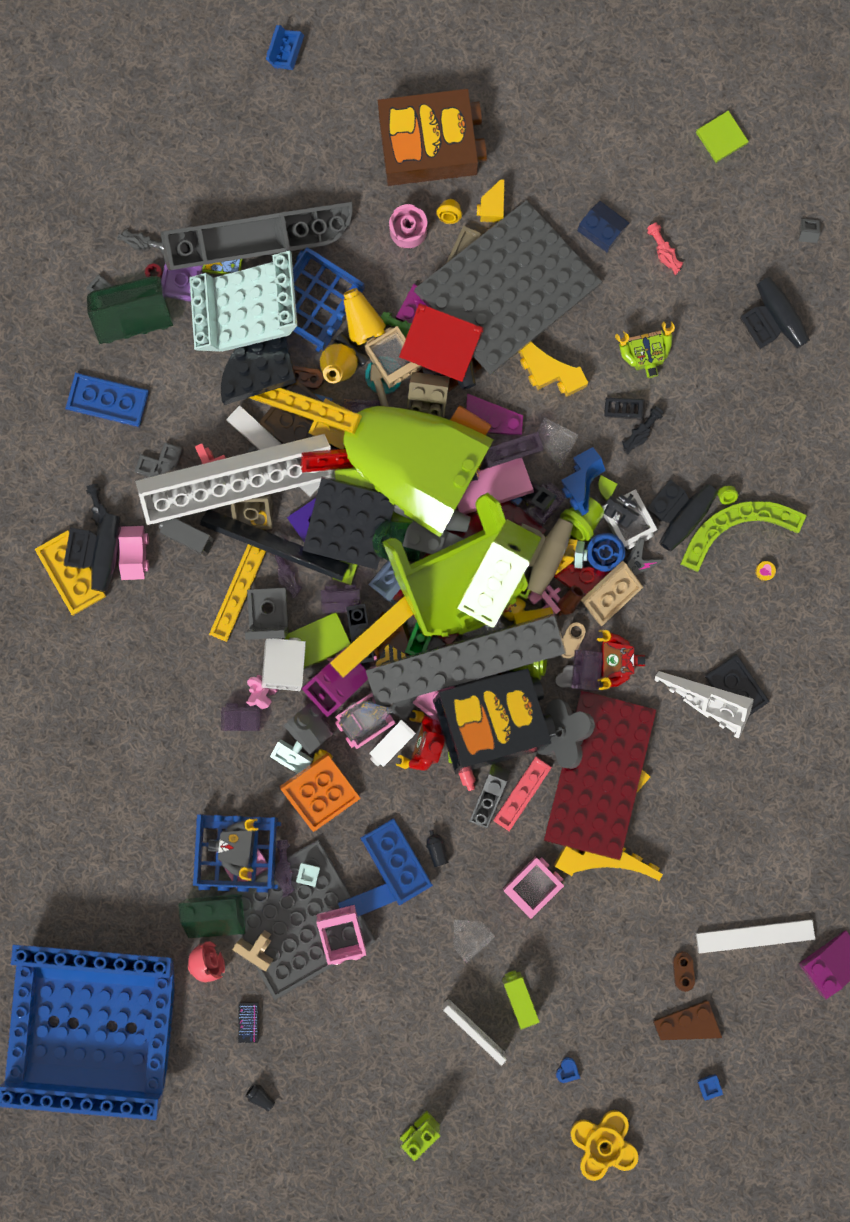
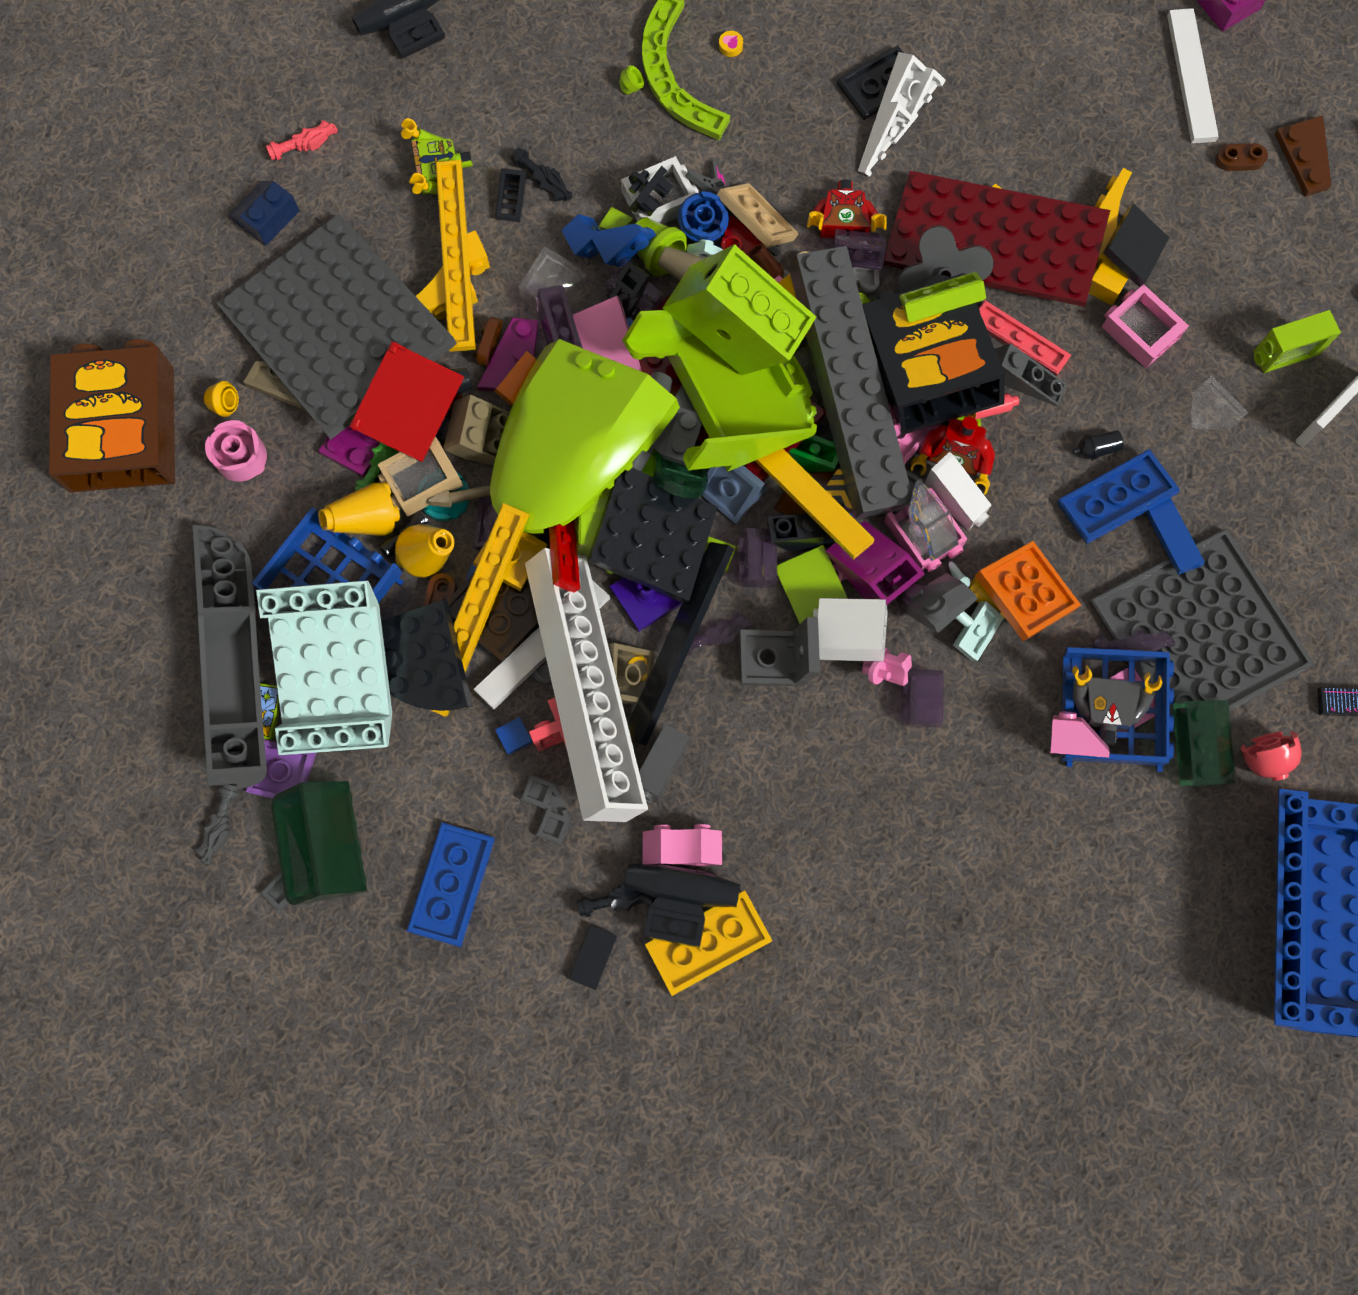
camera: 90 degrees left, 10 degrees down
dark red bush [145,263,163,282] -> none
yellow tile [209,544,266,642] -> none
tan bracket [232,930,273,972] -> none
light aqua plate [296,862,320,887] -> none
bright pink window [317,905,366,965] -> none
yellow slope [477,180,504,222] -> none
black plate [647,480,718,552] -> none
lime tile [696,111,749,163] -> none
none -> yellow tile [436,160,476,352]
none -> reddish brown plate [474,316,503,367]
none -> blue tile [495,717,533,755]
none -> black tile [569,925,617,990]
none -> lime slope [899,272,986,322]
none -> light aqua animal [949,562,970,587]
none -> bright pink slope [1050,711,1109,758]
none -> black tile [1103,203,1169,287]

